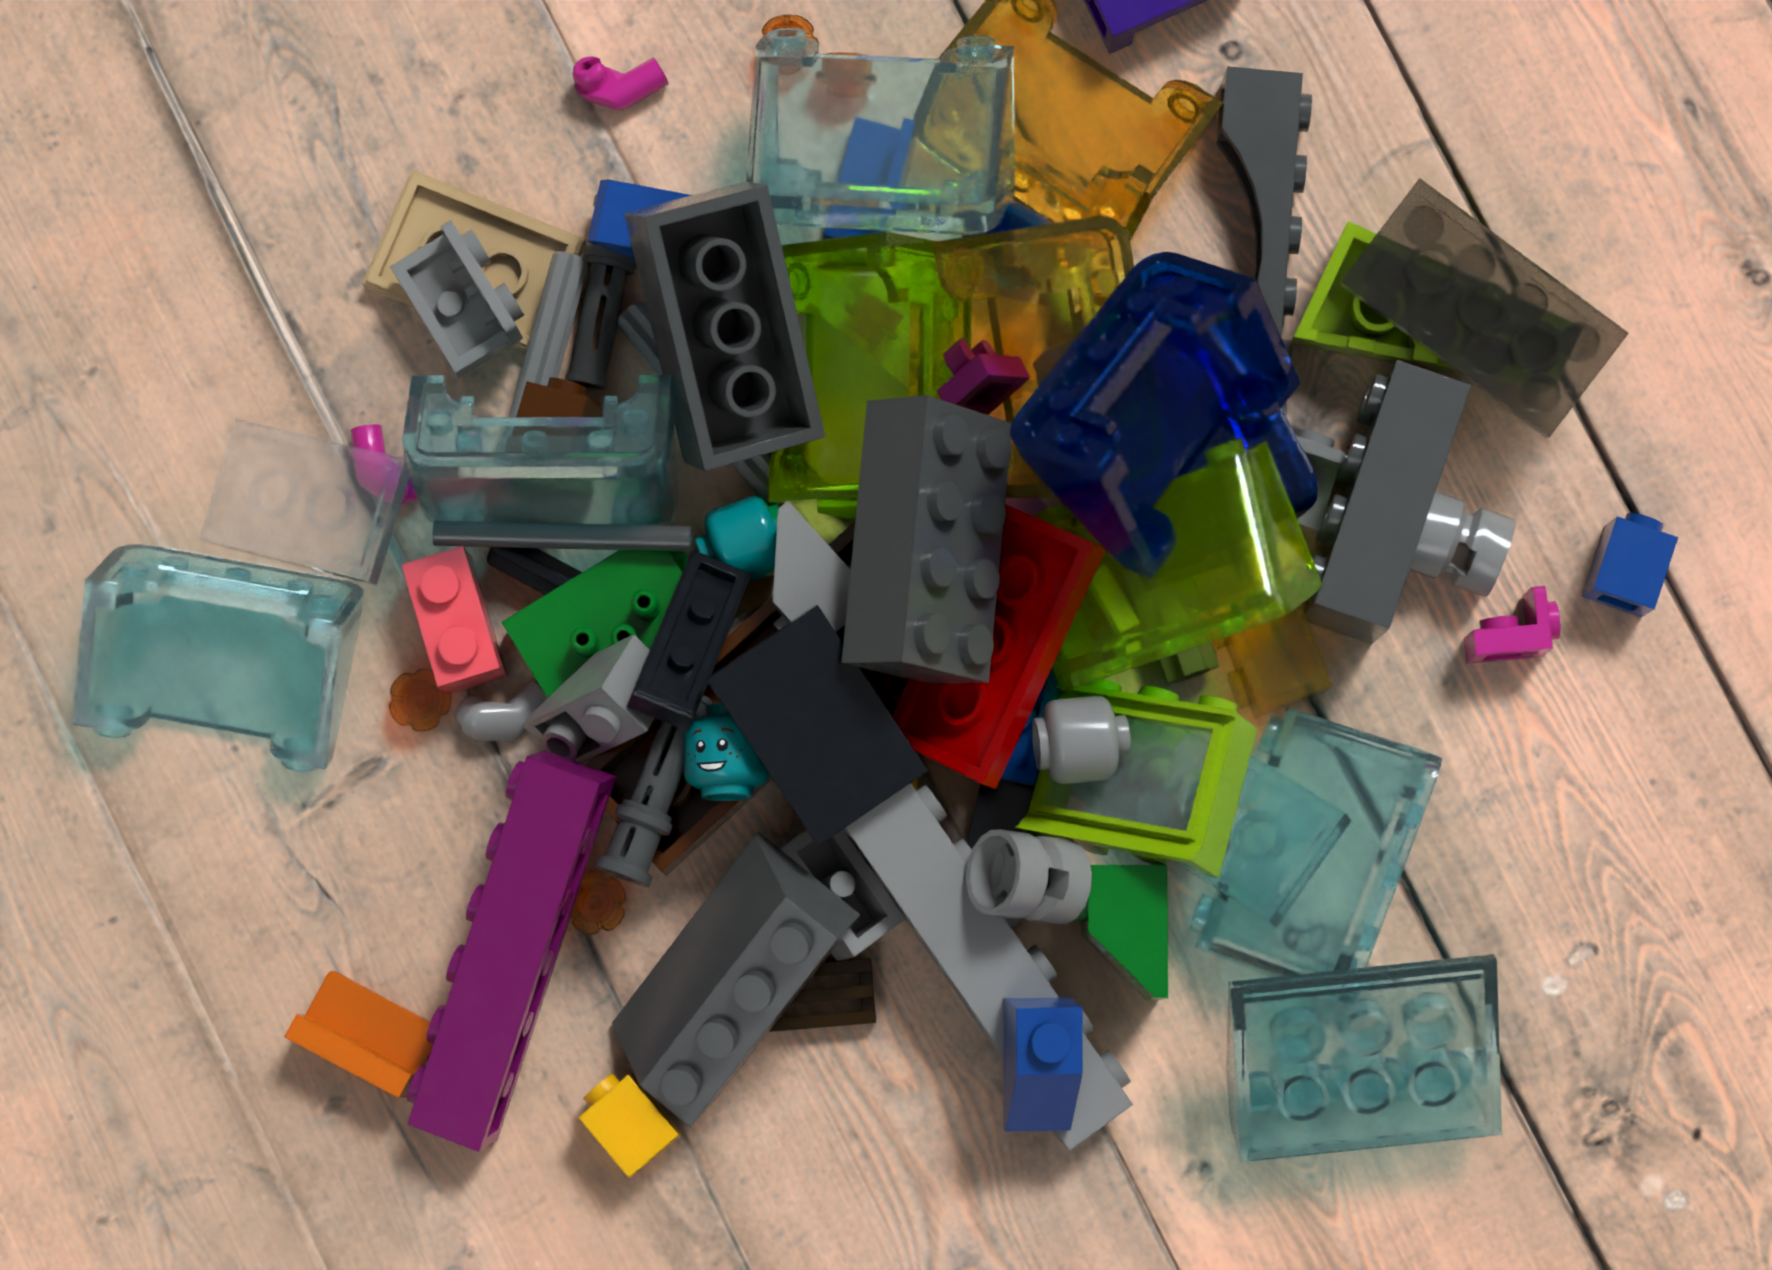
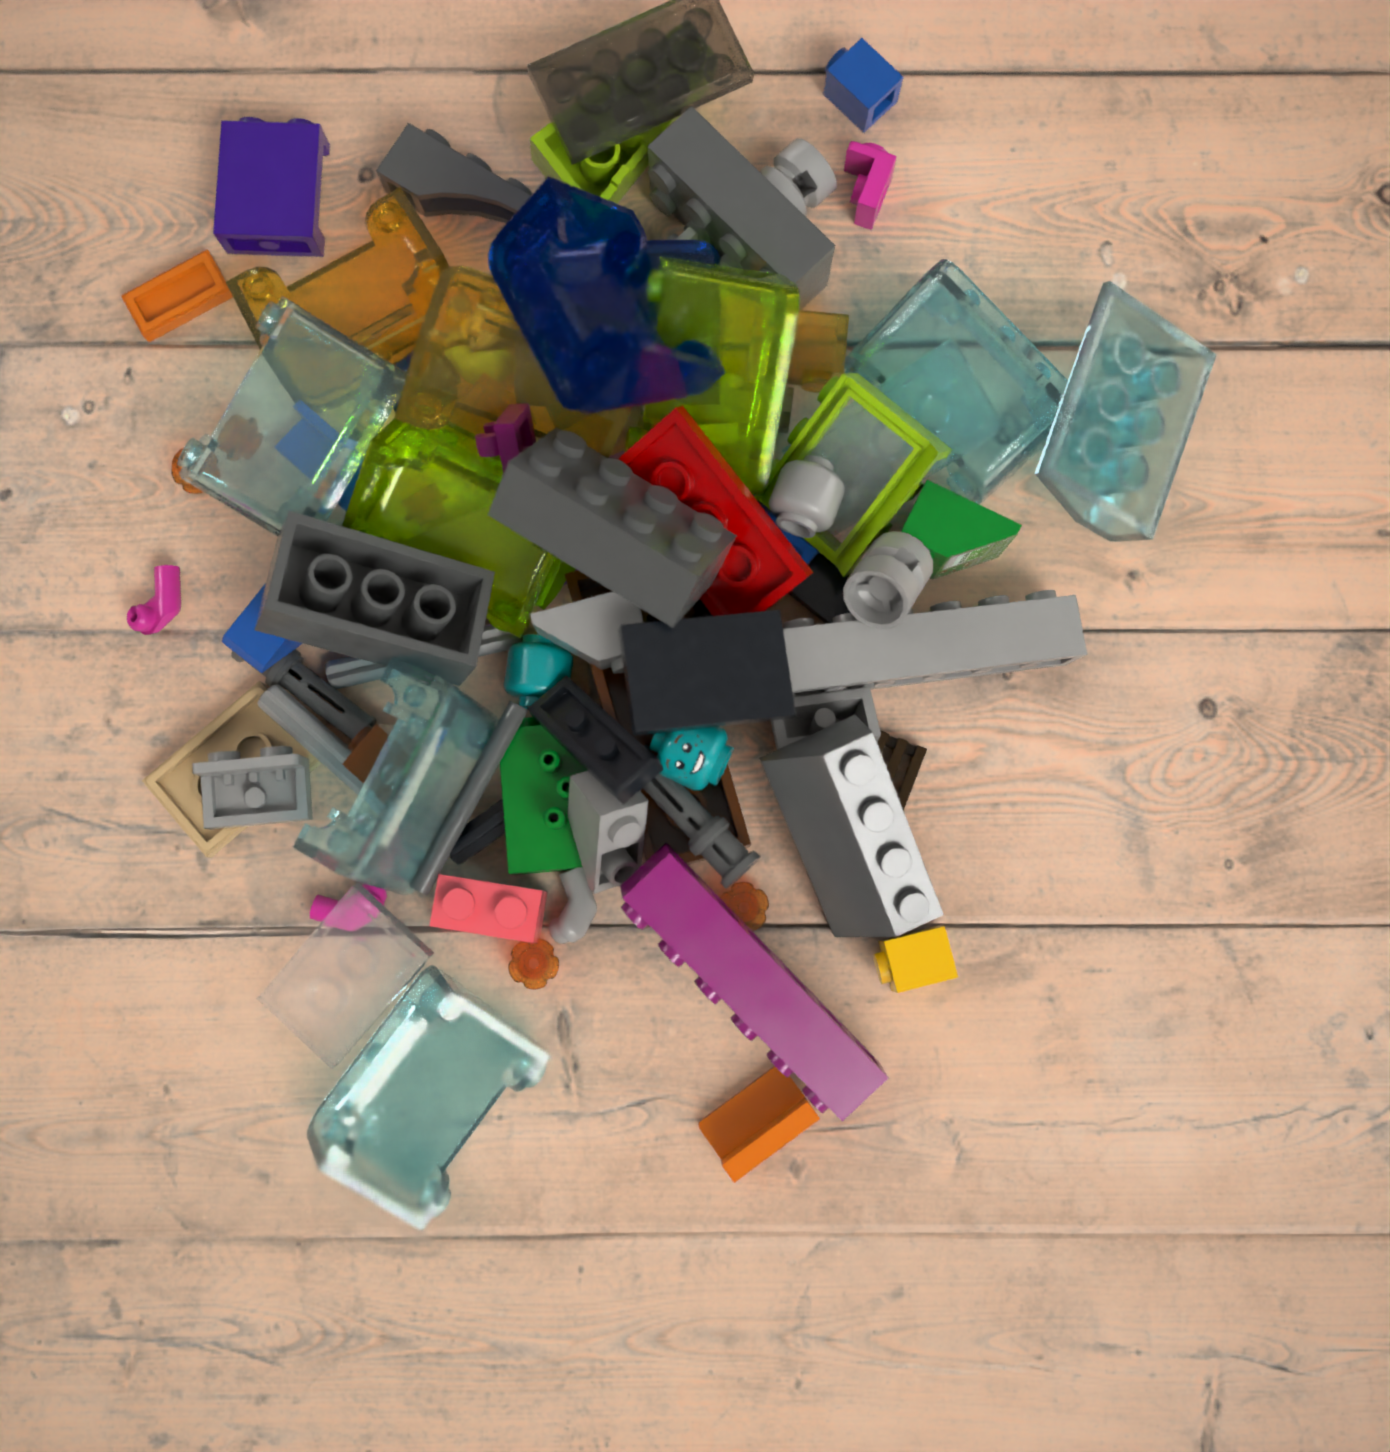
camera: 65 degrees left, 0 degrees up
blue slope [1003,997,1083,1132] -> none

